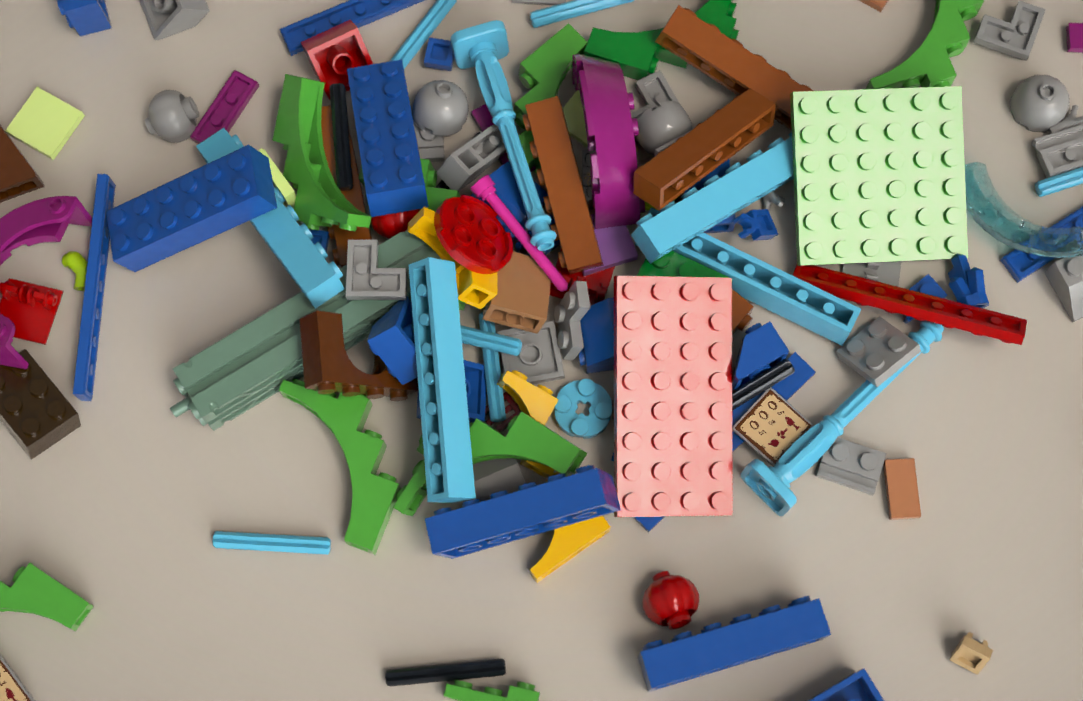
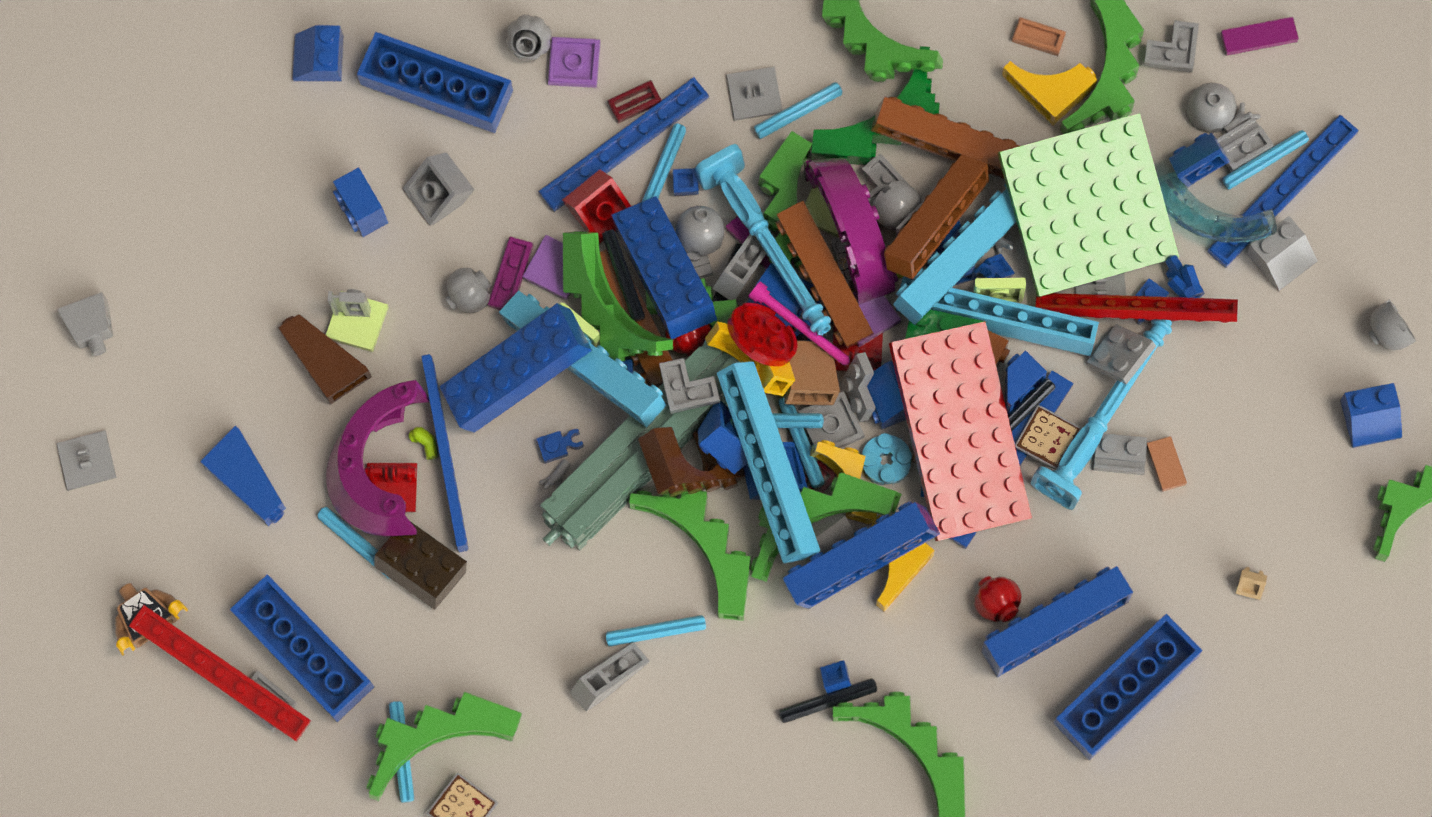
camera: 10 degrees left, 0 degrees up
none -> light grey plate [328,289,371,317]
none -> medium lavender tile [523,235,571,300]
none -> blue plate [537,429,584,464]
none -> light grey bar [540,459,571,489]
none -> light grey slope [570,642,650,712]
none -> blue plate [820,660,851,693]
none -> yellowish green tile [973,278,1026,302]
none -> yellow arch [1002,61,1097,126]
none -> blue slope [1169,132,1230,187]

